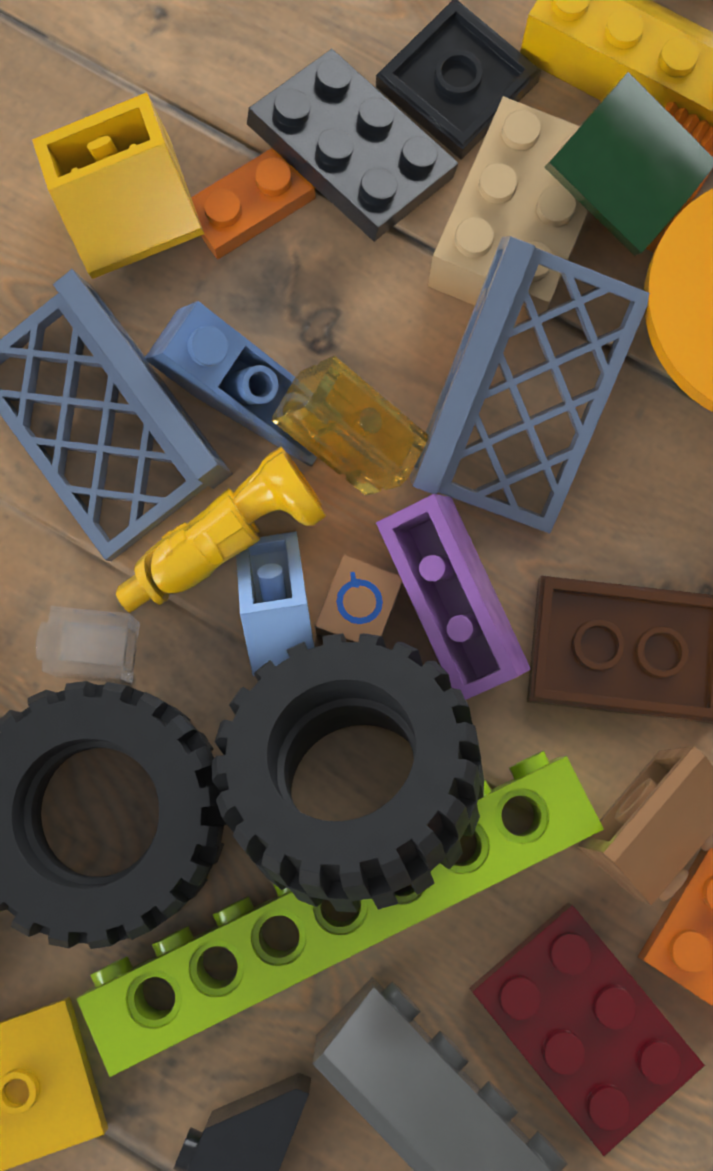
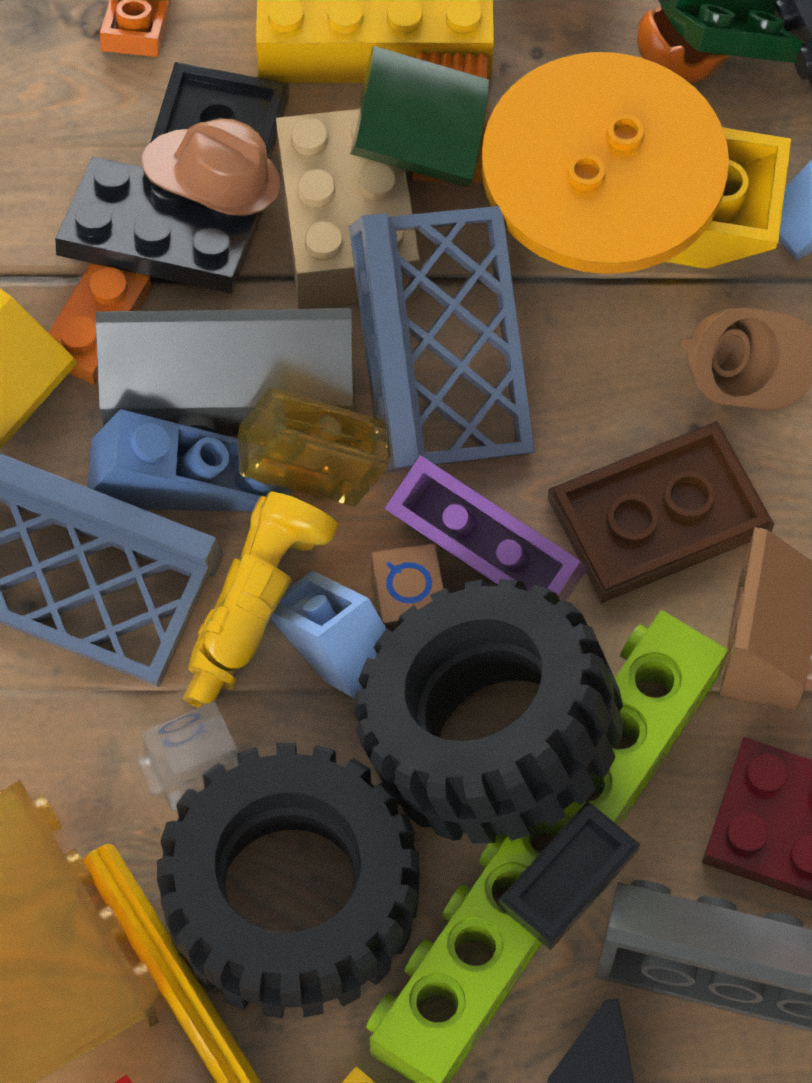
camera: 30 degrees left, 15 degrees down
none -> slope [96,308,353,441]
none -> nougat piece [142,118,281,216]
none -> black tile [498,801,640,950]

